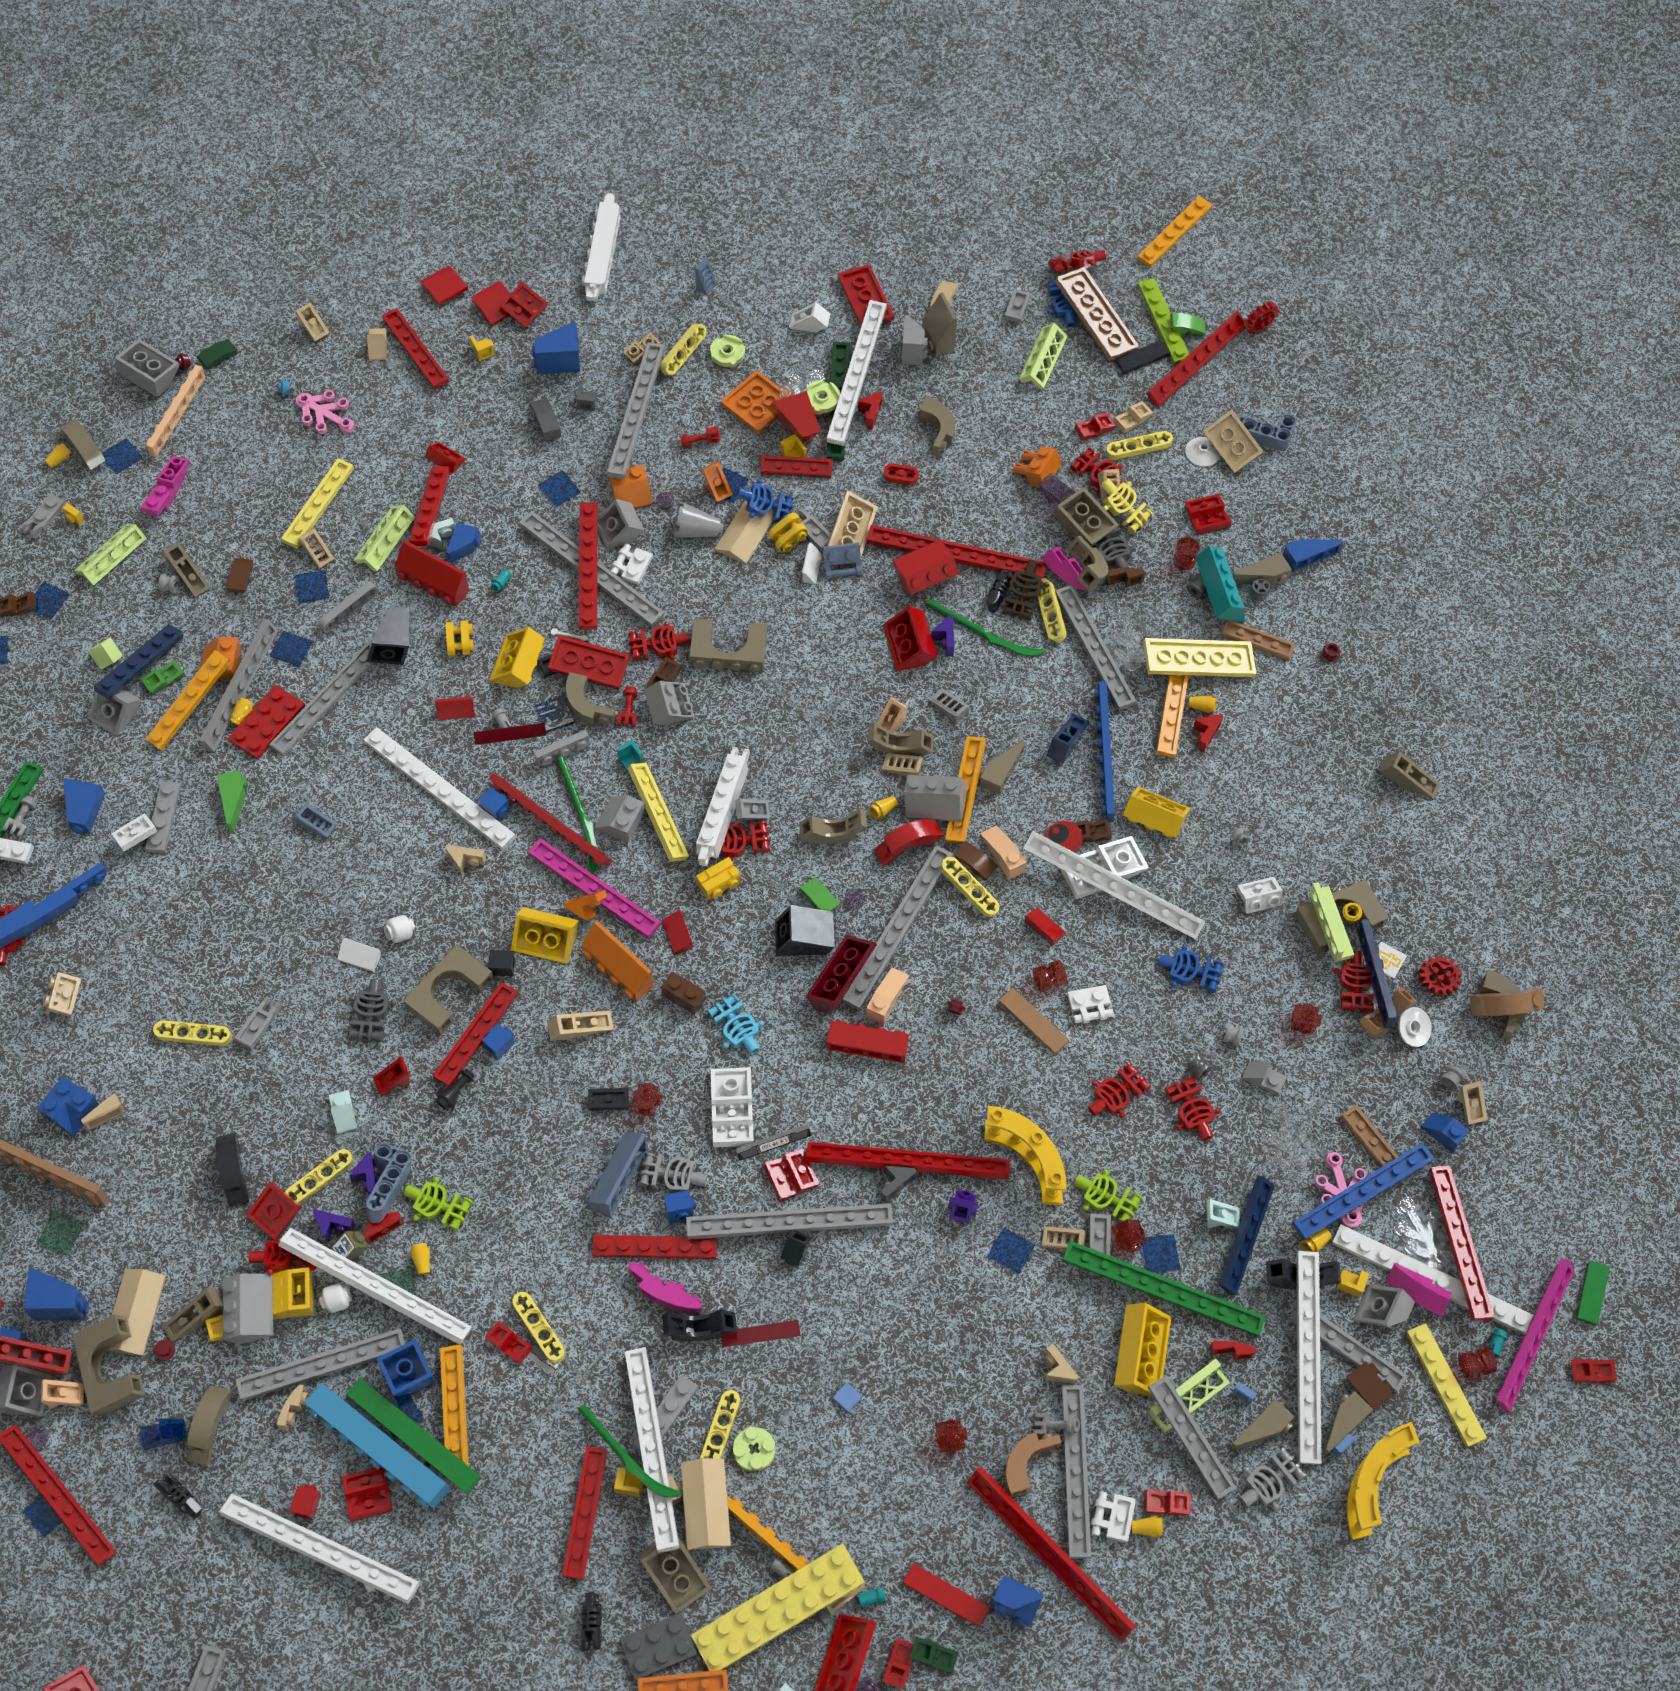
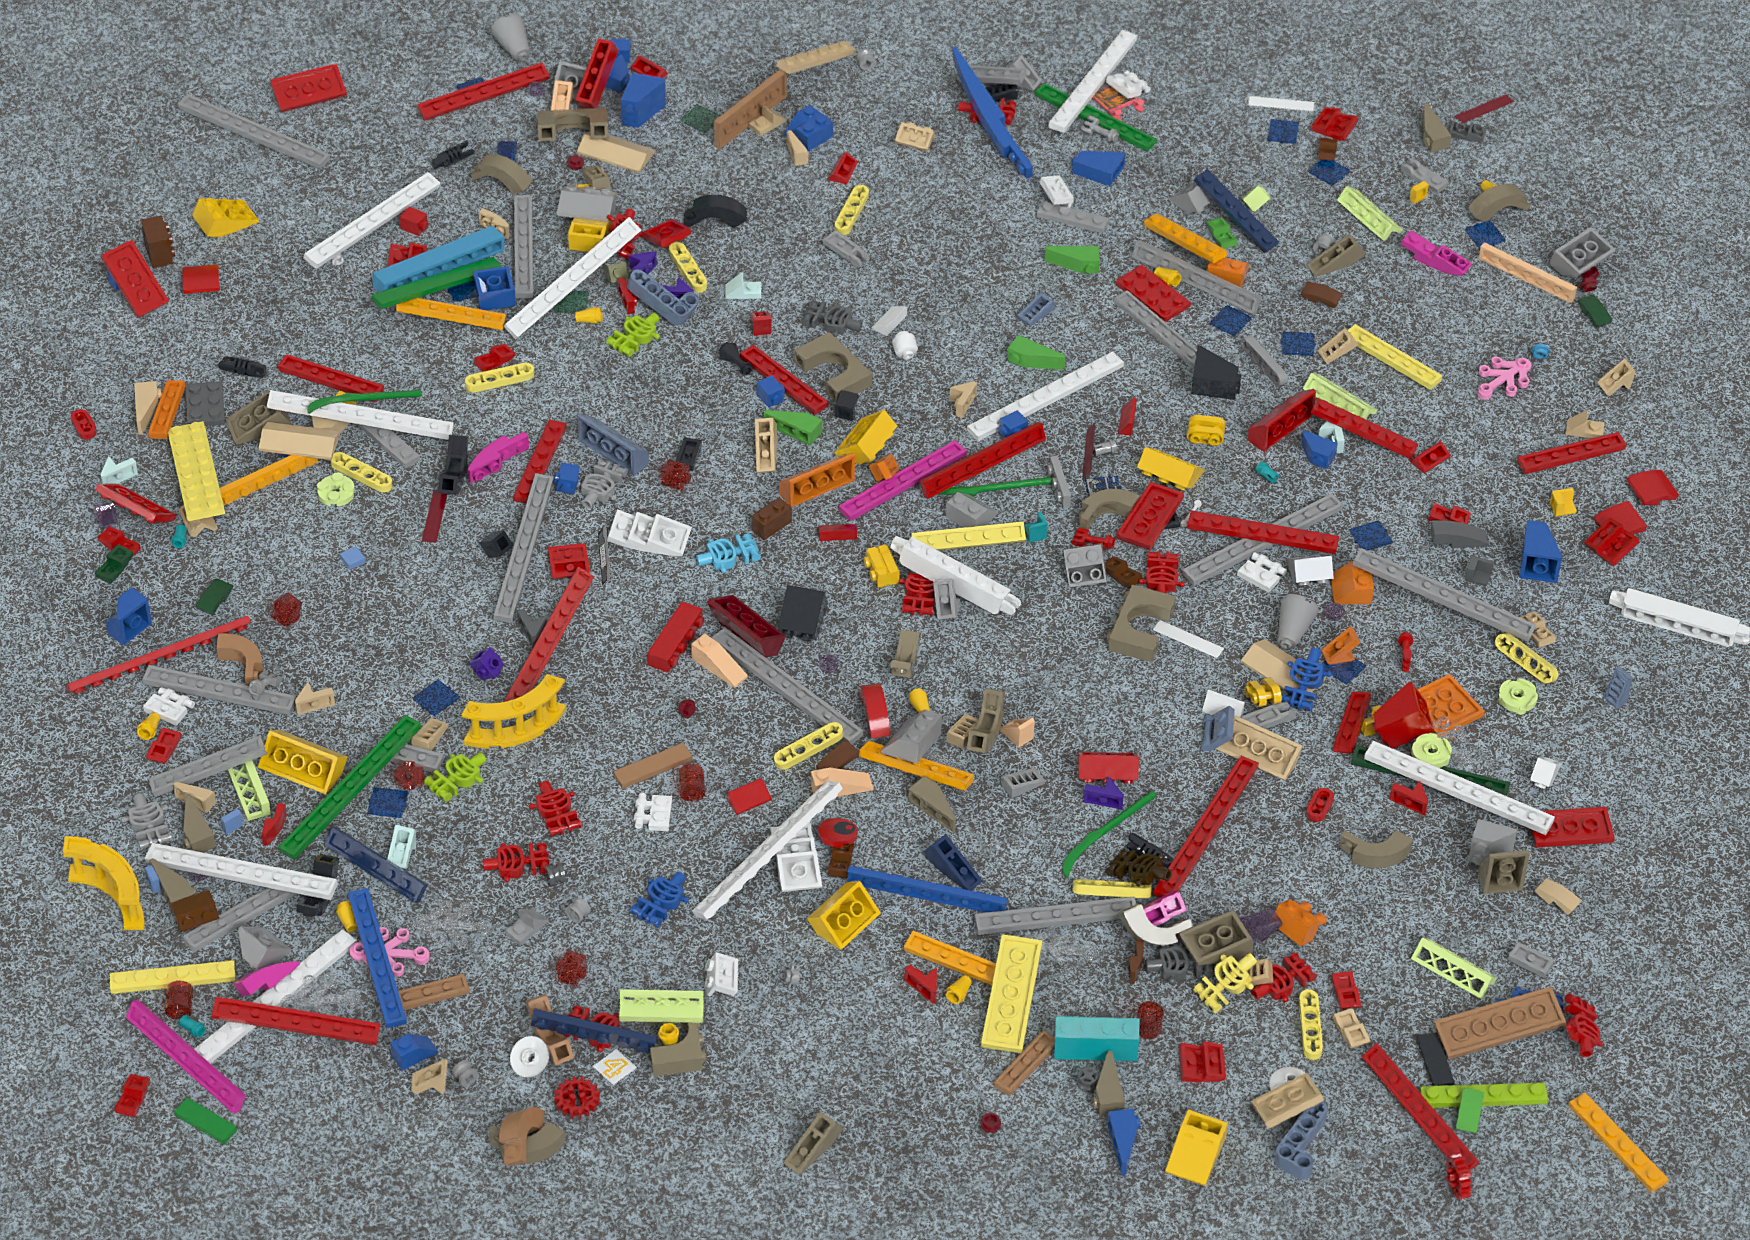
camera: 105 degrees right, 15 degrees down
white head [319,1283,352,1313] -> none
bright green slope [799,877,839,911] -> none
red slope [892,540,959,595] -> none
red tile [903,1563,990,1628] -> none
yellow panel [1336,1270,1370,1298] -> none
none -> tan slope [173,782,216,813]
none -> dark green slope [195,578,234,616]
none -> tan slope [749,105,786,136]
none -> bright green slope [764,410,822,445]
none -> red slope [827,151,859,185]
none -> bright green slope [1007,335,1066,370]
none -> white sticker [1153,620,1224,658]
none -> yellow slope [1165,1109,1228,1186]
none -> red slope [1428,503,1471,524]

